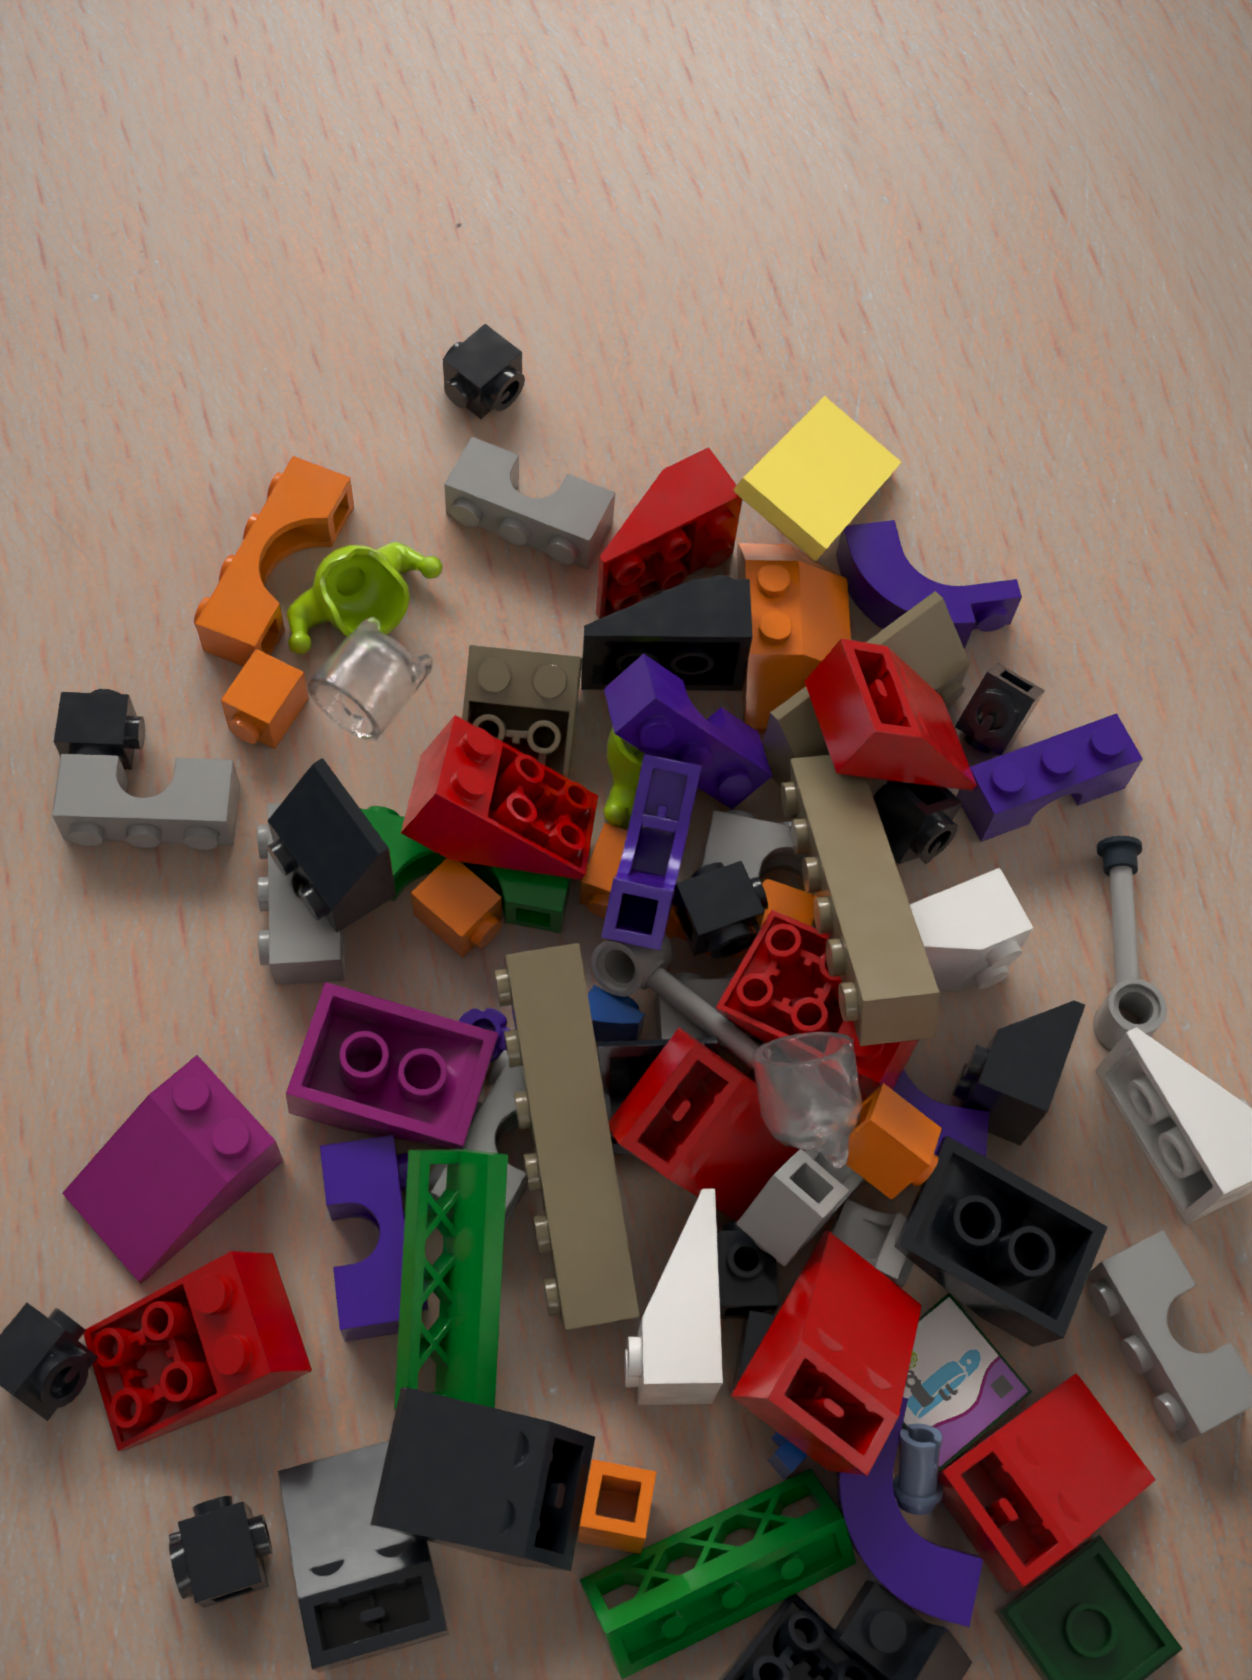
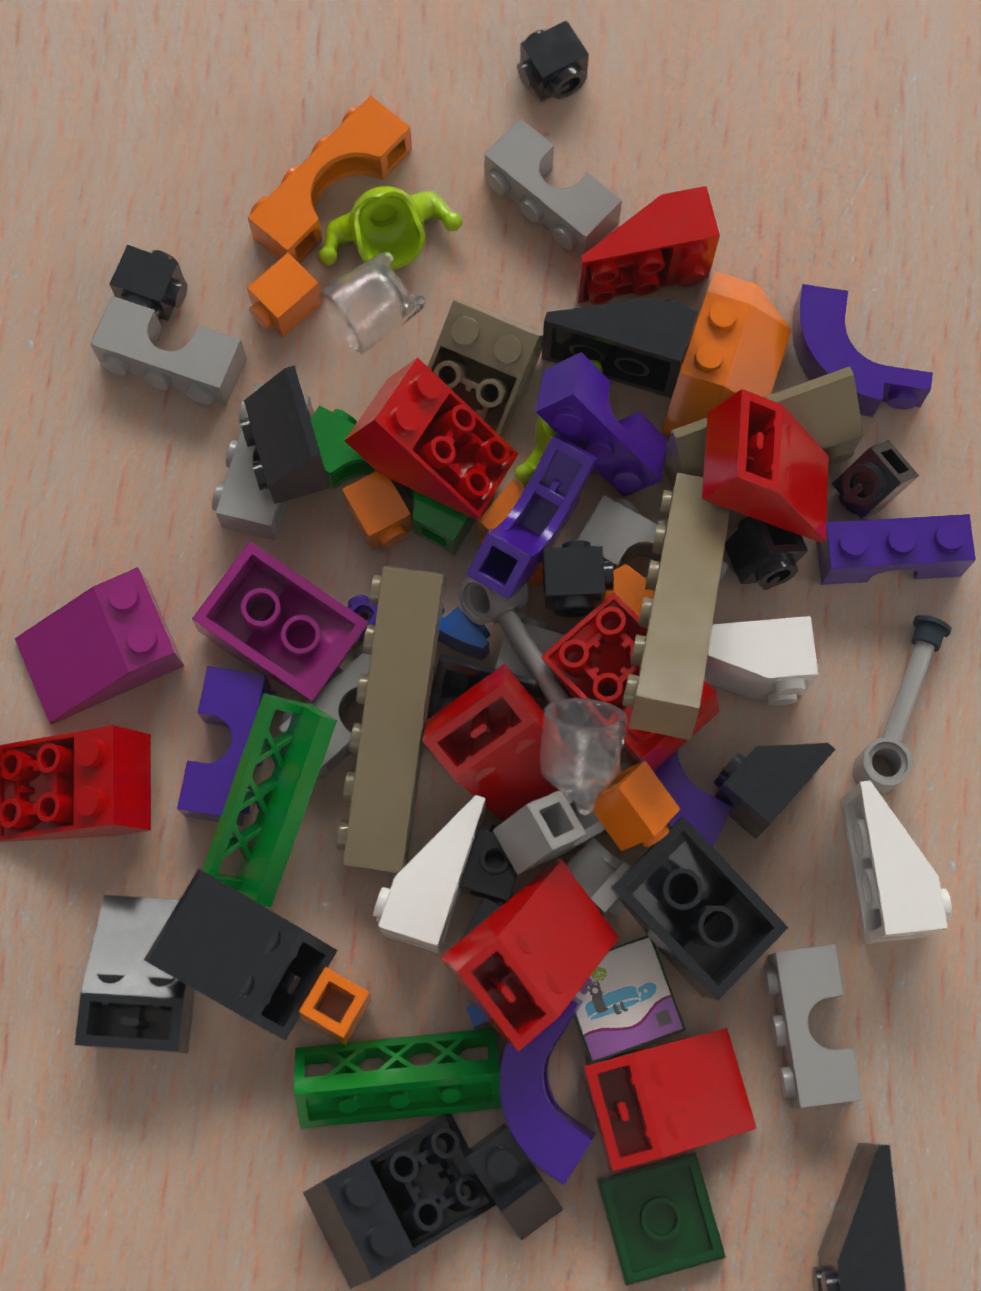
camera: 25 degrees right, 10 degrees up
black brick [169,1496,273,1608] -> none
light yellow tile [734,396,902,561] -> none
sand blue pin [893,1423,943,1515] -> none

